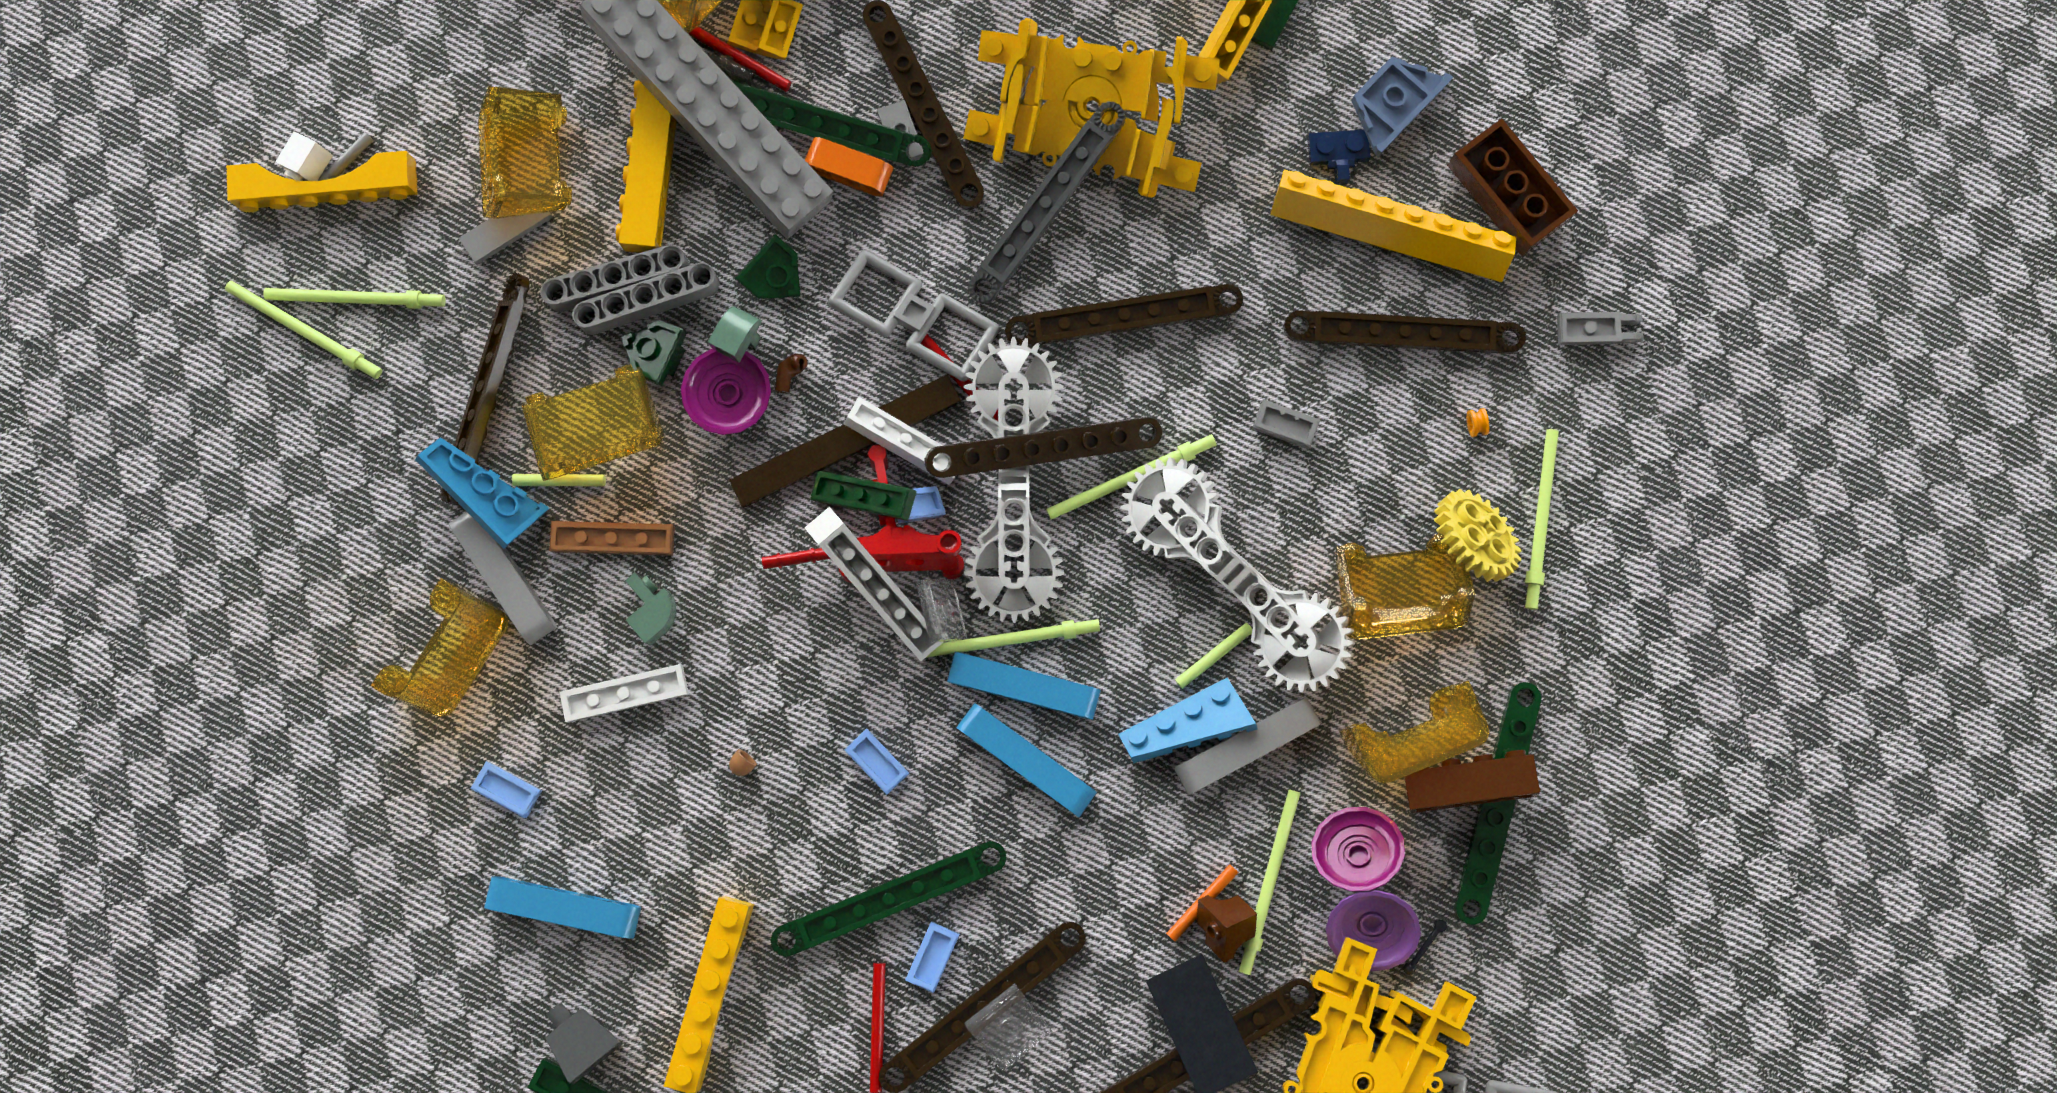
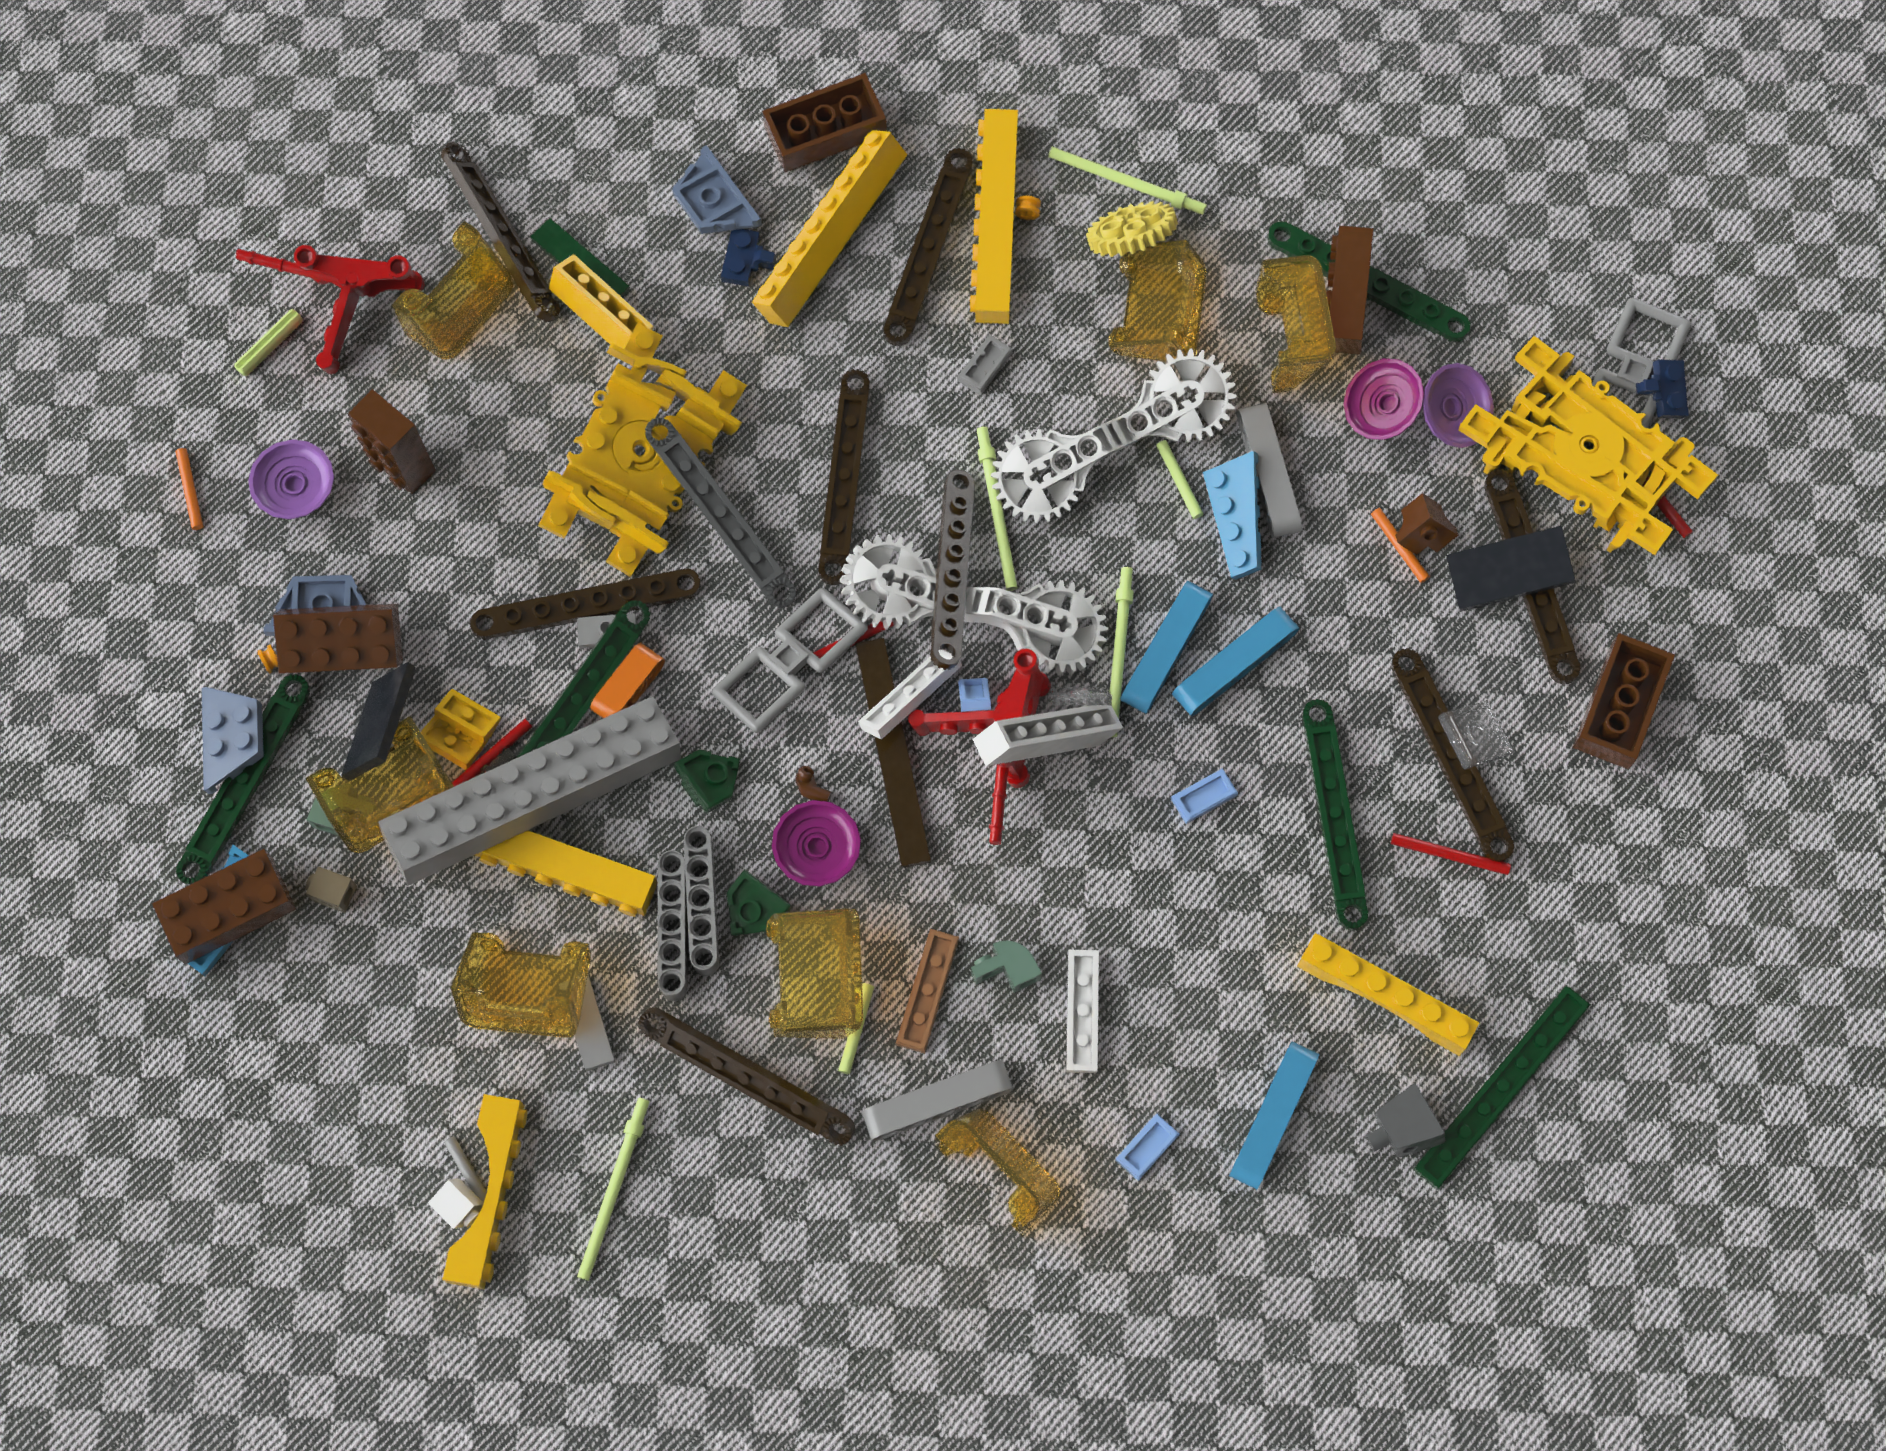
camera: 75 degrees left, 10 degrees down
yellowish green bar [225,281,382,379] -> none
dark azure wing [415,437,550,549] -> none
sand green brick [708,306,762,363] -> none
medium nougat hinge [729,749,757,776] -> none
dark green tile [810,471,917,521] -> none
light blue tile [905,921,960,993] -> none
yellowish green bar [1238,790,1300,975] -> none
black hinge [1403,919,1447,975] -> none
light grey hinge [1557,312,1644,345] -> none
none -> yellow brick [970,109,1018,324]

